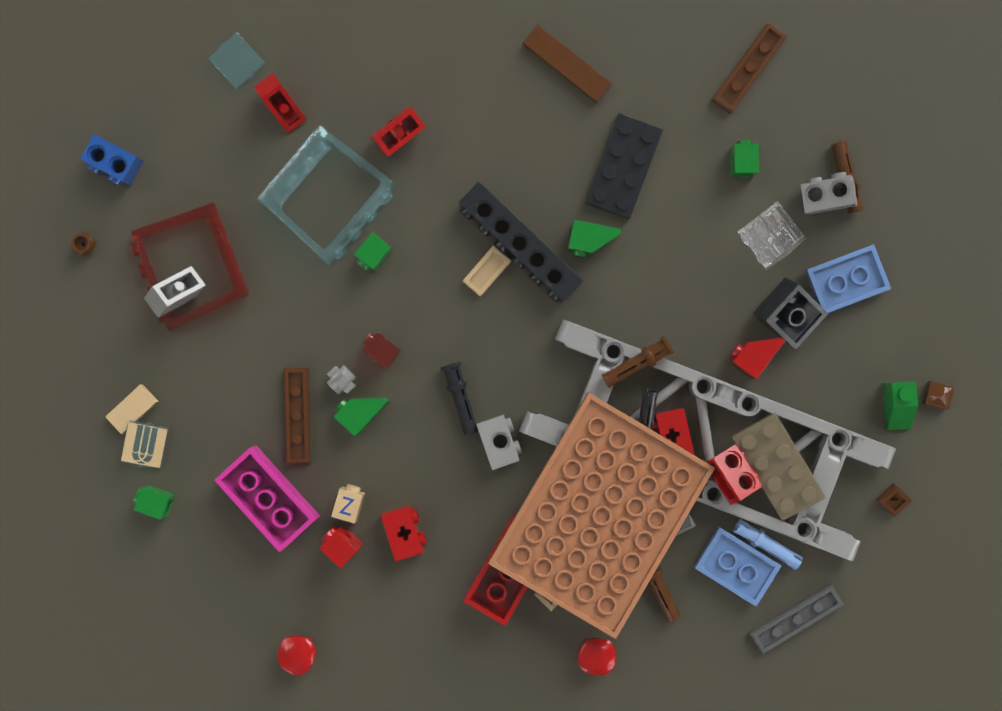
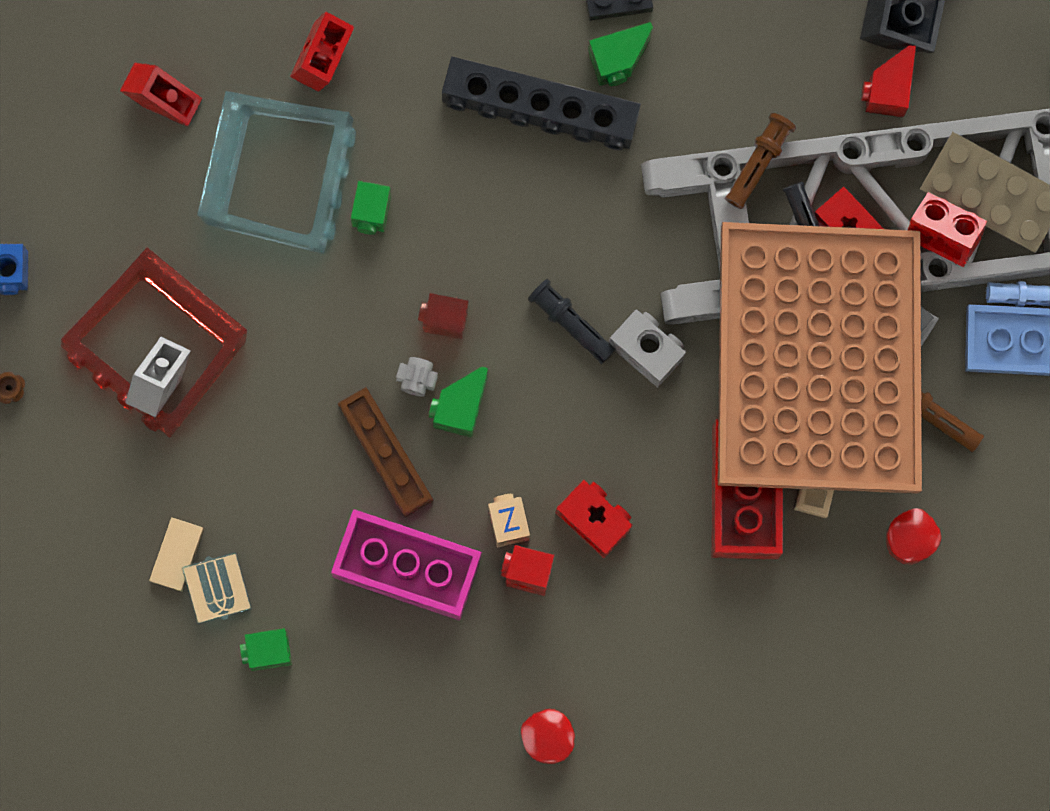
camera: 35 degrees left, 10 degrees down
clear light blue piece [208,32,266,90] -> none
tan tile [462,245,511,297] -> none

